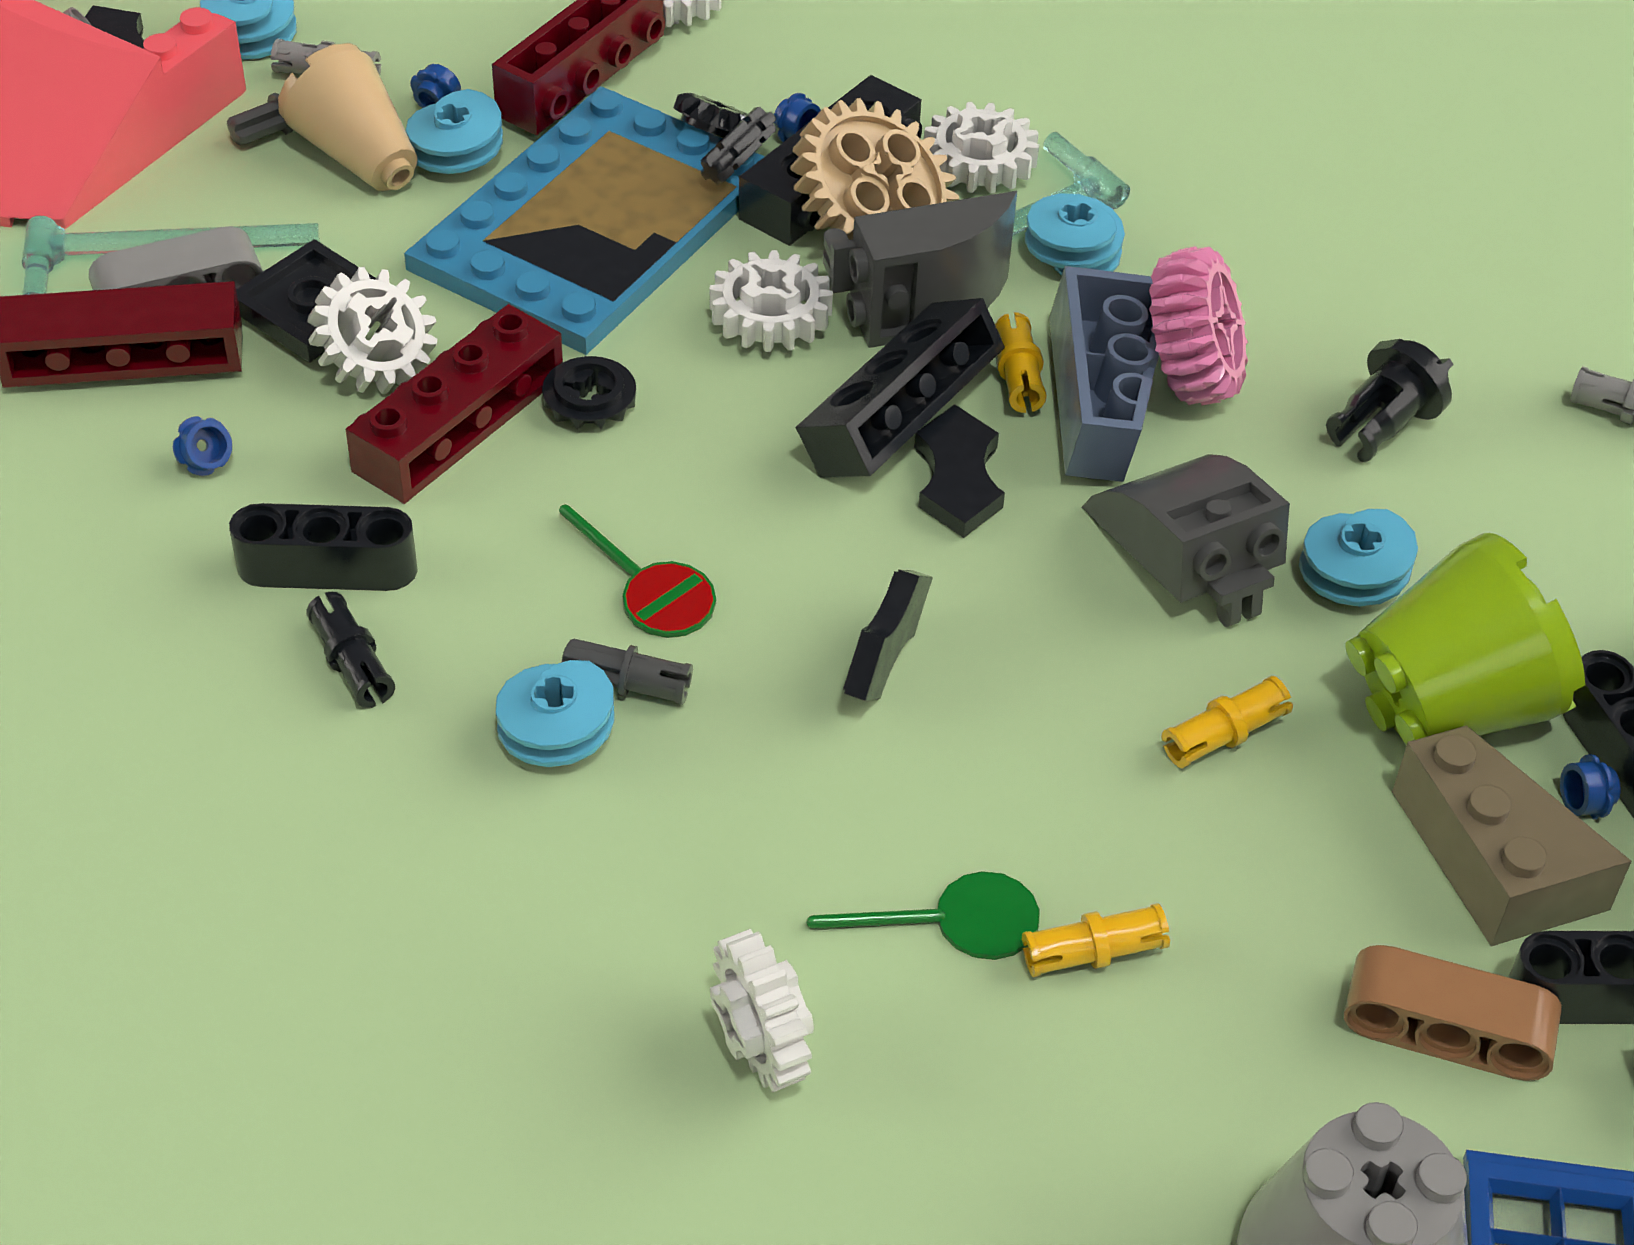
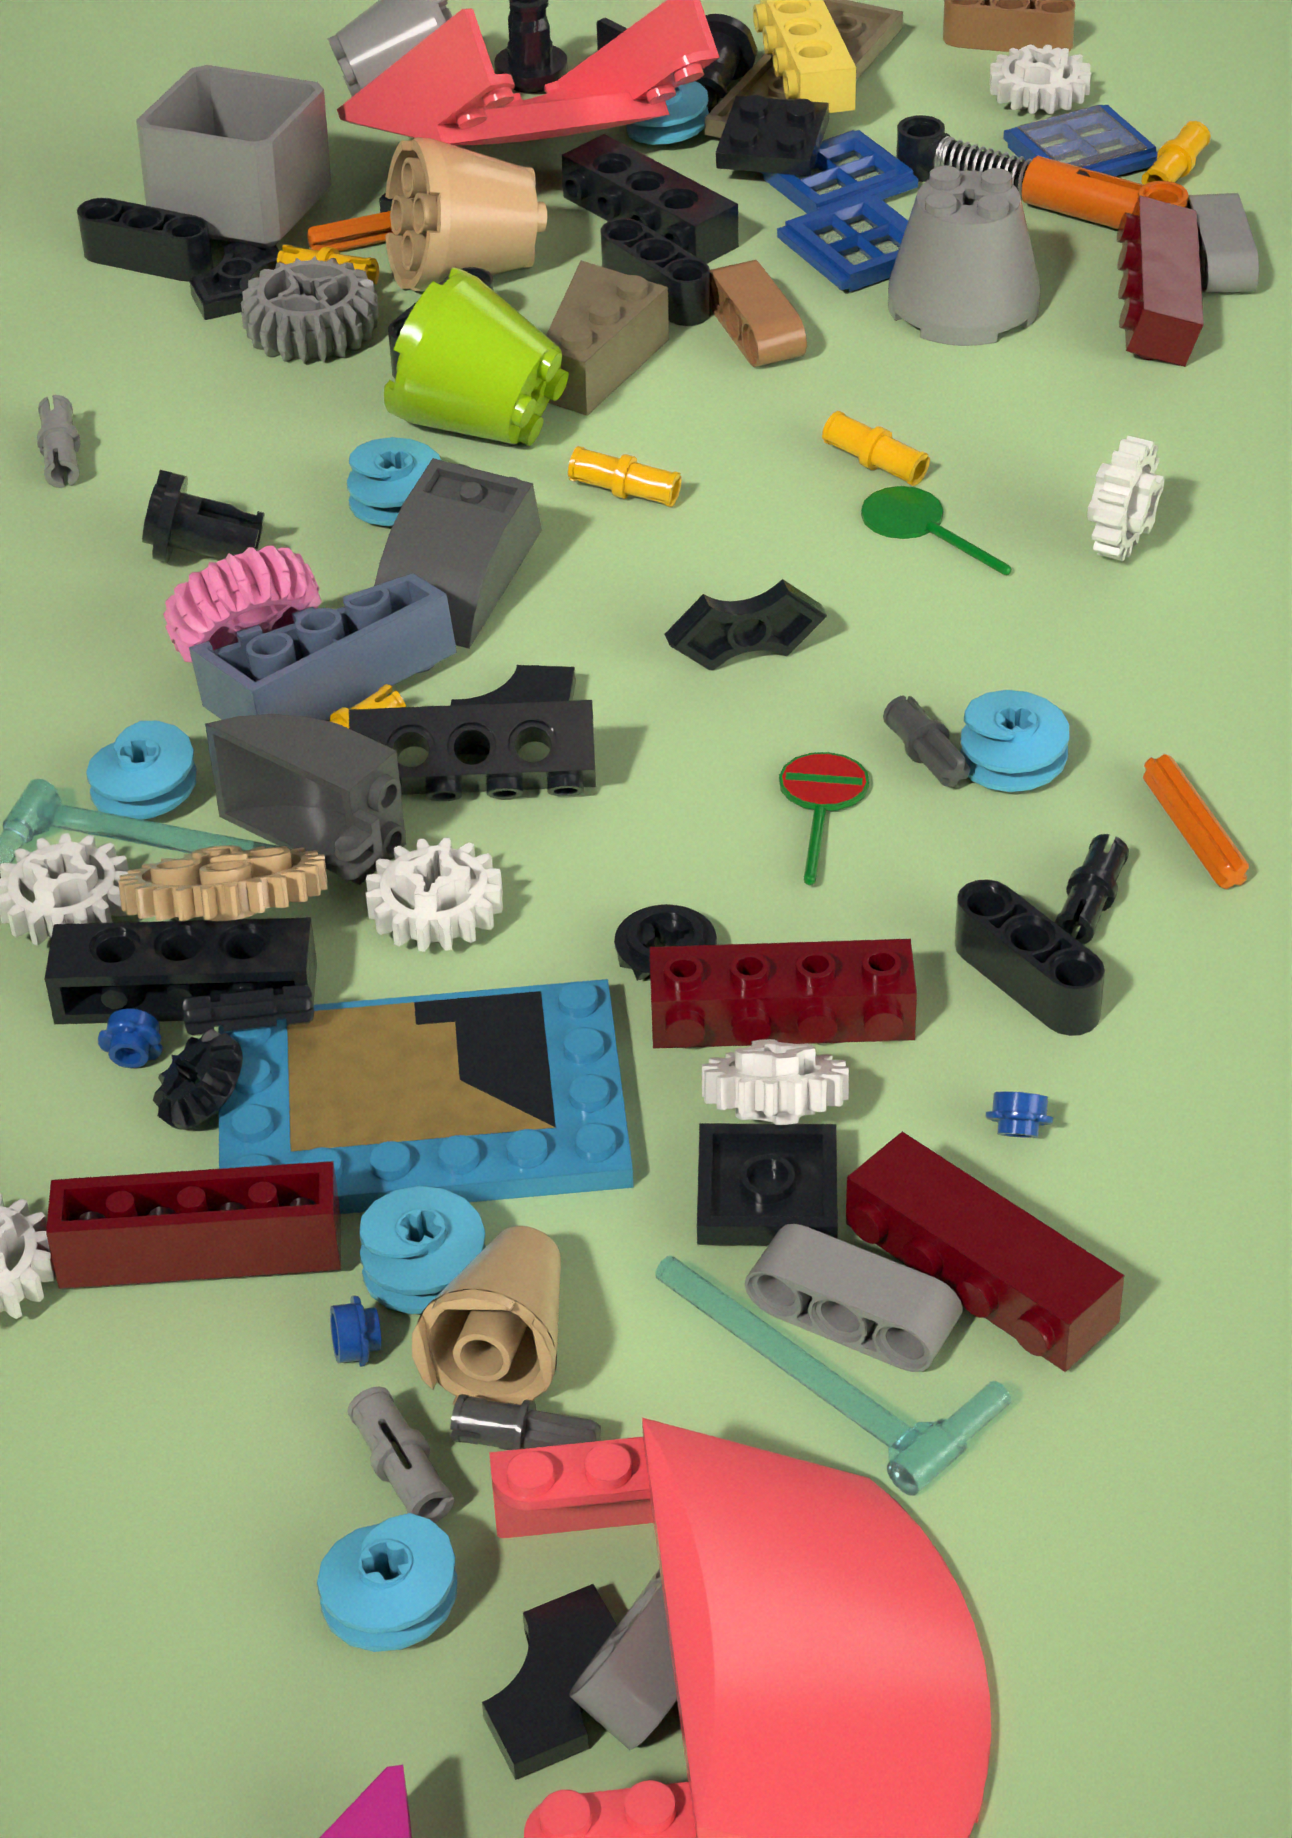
camera: 125 degrees left, 5 degrees down
none -> orange axle [1143,754,1249,889]

